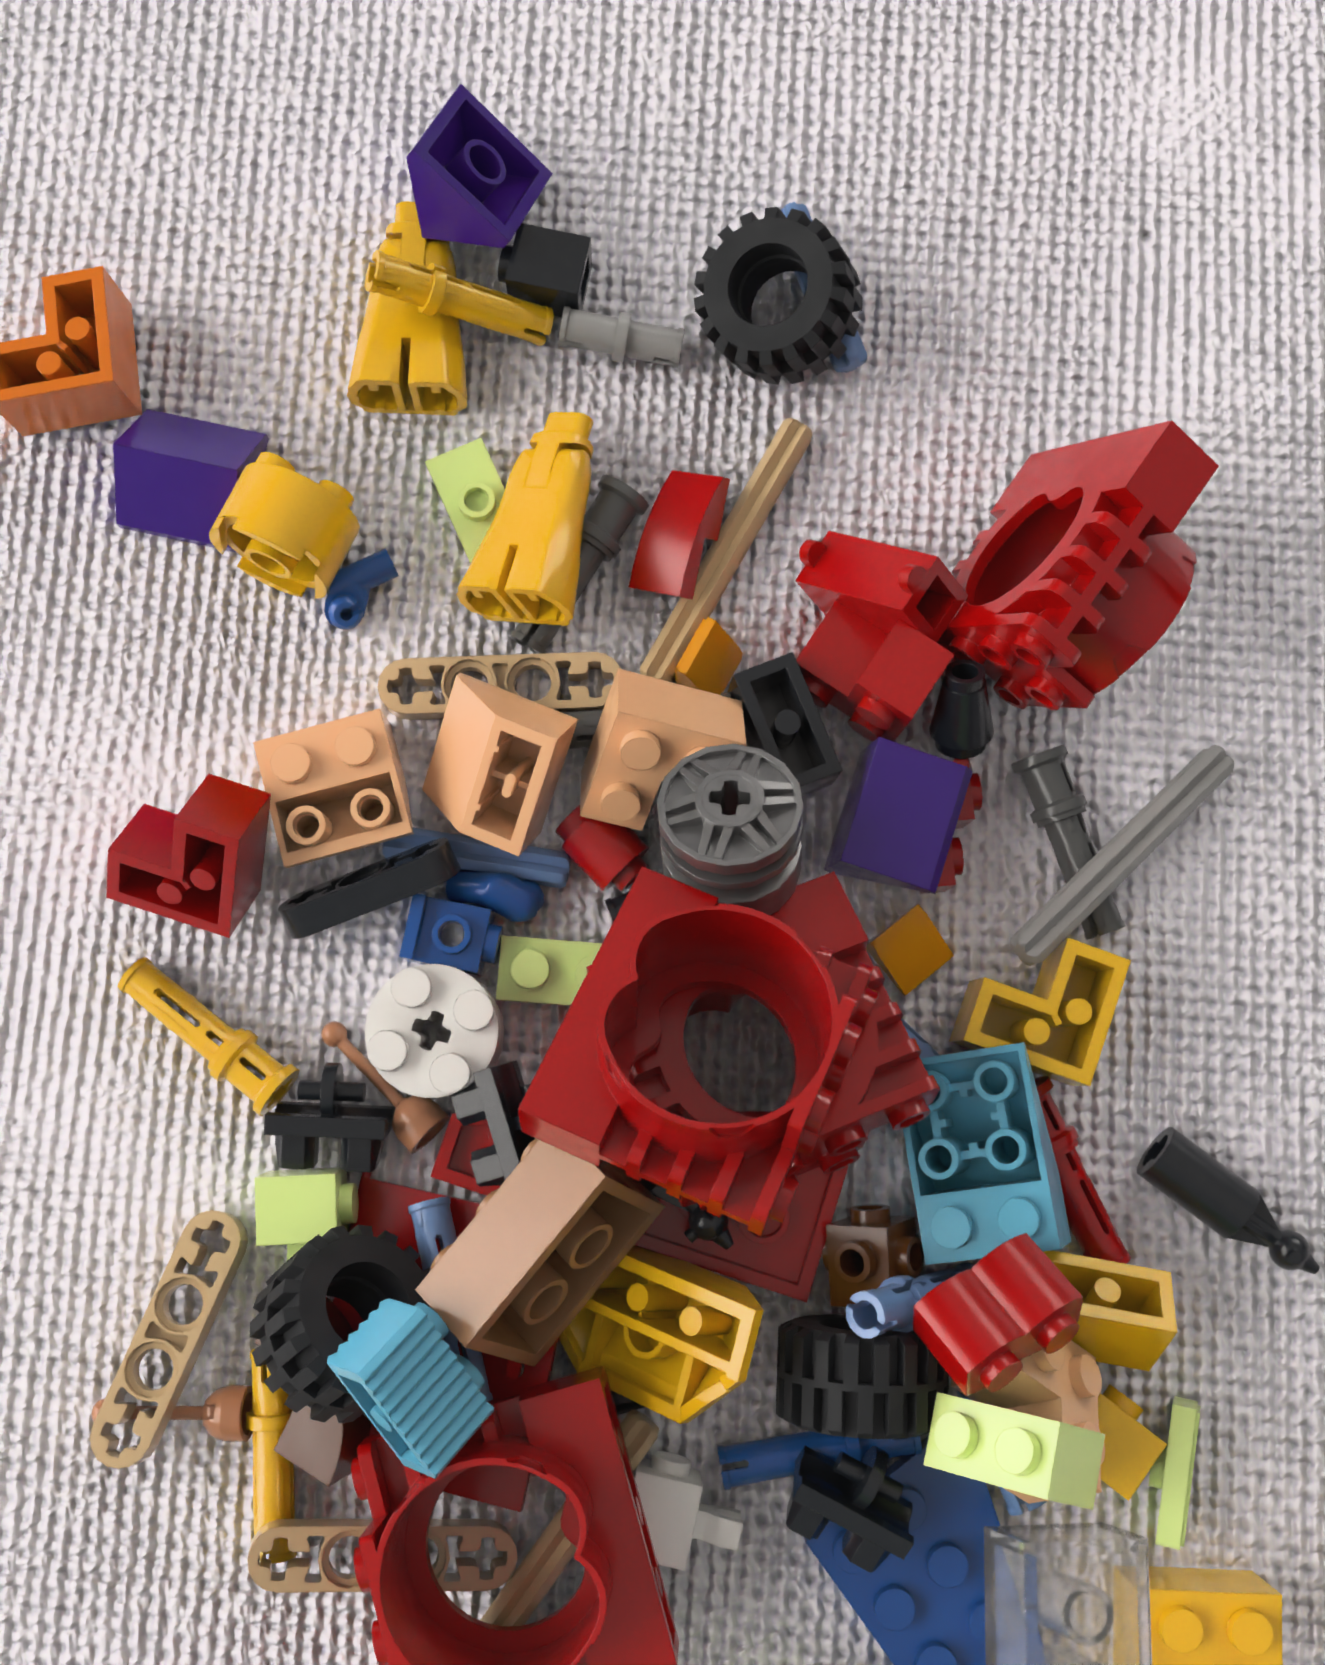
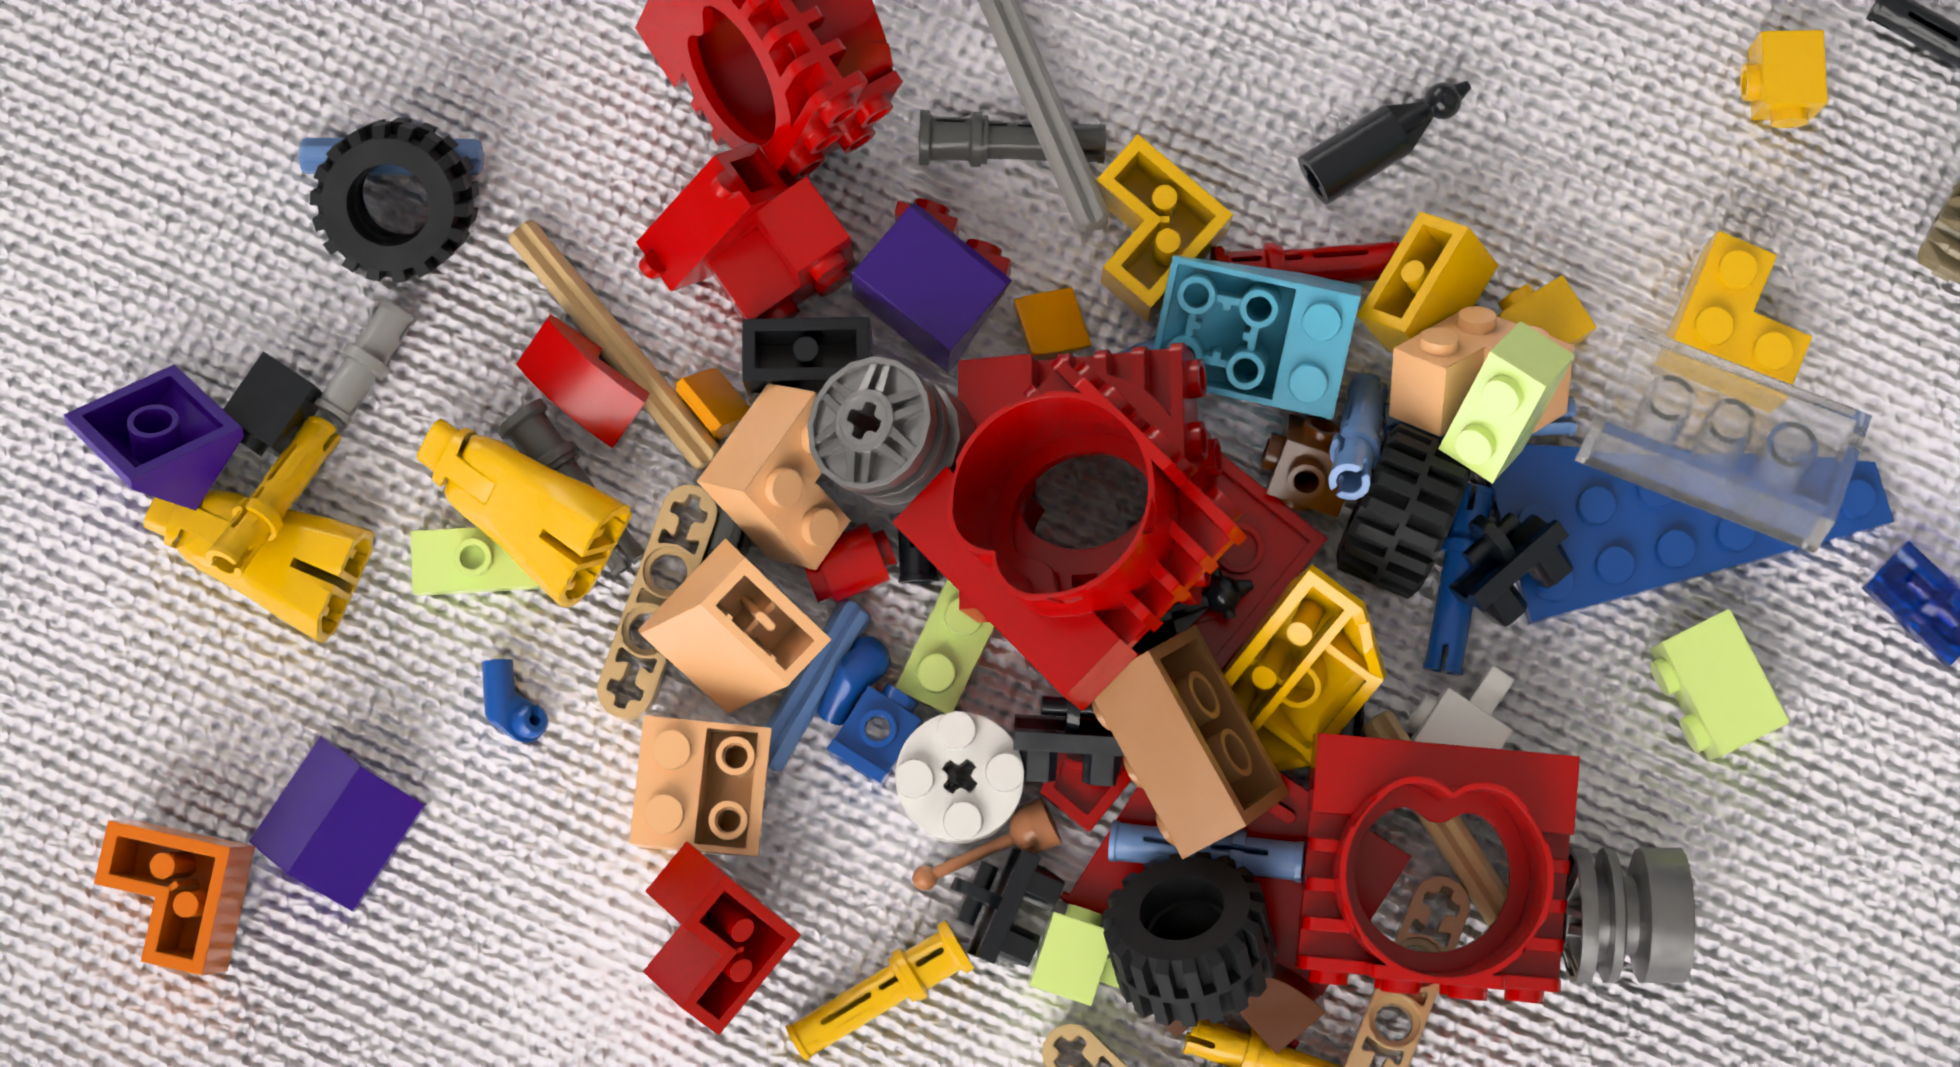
camera: 60 degrees left, 0 degrees up
yellow brick [209,452,360,599] -> none
black beam [278,838,461,939] -> none
medium azure brick [327,1298,494,1479] -> none
red brick [913,1233,1083,1396] -> none
black cone [929,659,994,759] -> none
yellowish green plate [1148,1396,1201,1550] -> none

